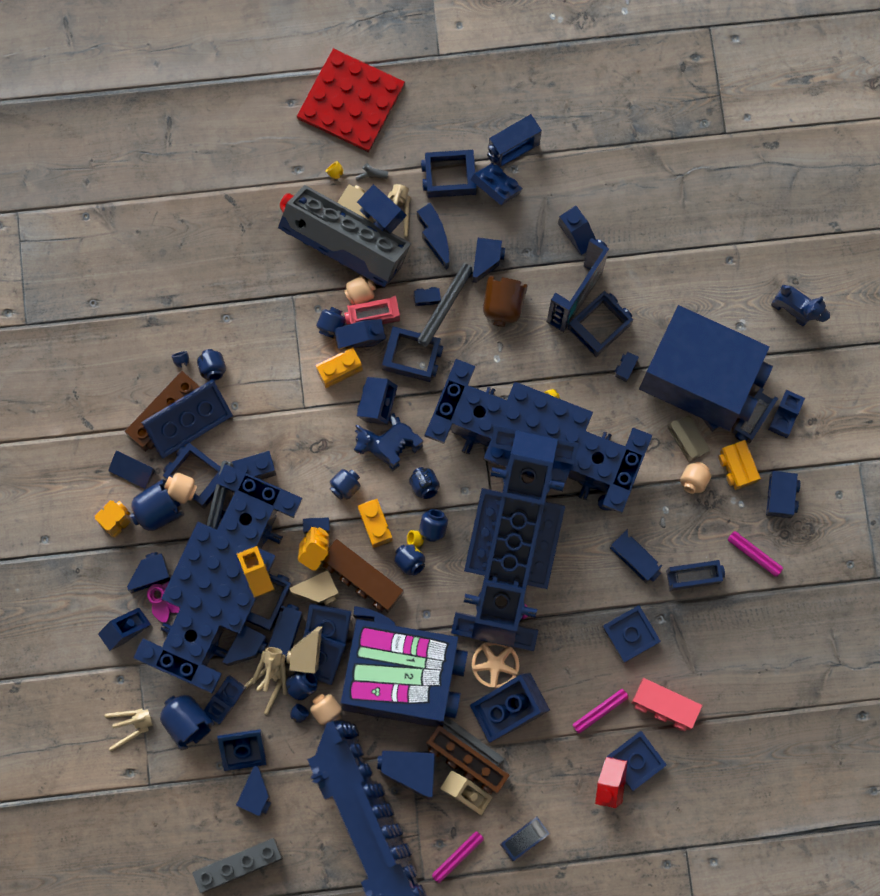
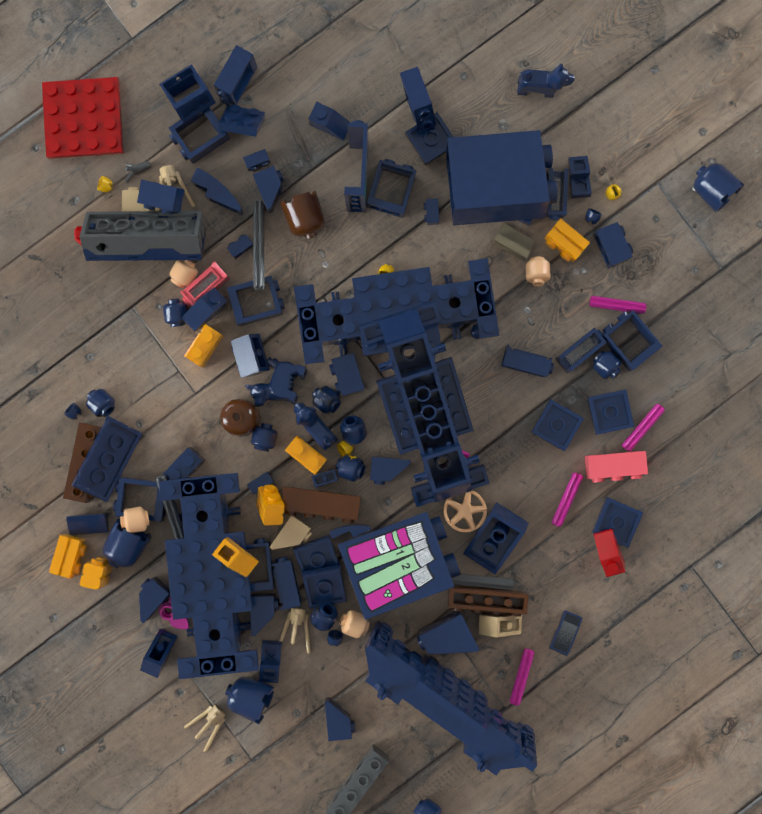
camera: 25 degrees left, 10 degrees up
dark blue slope [217,729,267,771] -> none
tan plant [252,647,287,695] -> none
tan slope [287,627,322,673] -> none
none -> light orange brick [49,534,87,578]
none -> dark blue window [159,64,216,123]
none -> reddish brown cylinder [220,399,261,437]
none -> dark blue piece [243,149,270,171]
none -> dark blue animal [294,403,338,451]
none -> dark blue piece [311,469,338,488]
none -> dark blue brick [329,353,365,397]
none -> dark blue slope [370,457,411,485]
none -> dark blue window [400,66,437,131]
none -> dark blue plate [405,112,453,166]
none -> dark blue hinge [585,208,602,224]
none -> dark blue plate [587,389,634,435]
none -> dark blue head [593,351,622,379]
none -> dark blue window [602,310,663,372]
none -> yellow hinge [605,184,621,201]
none -> dark pink axle [622,404,665,452]

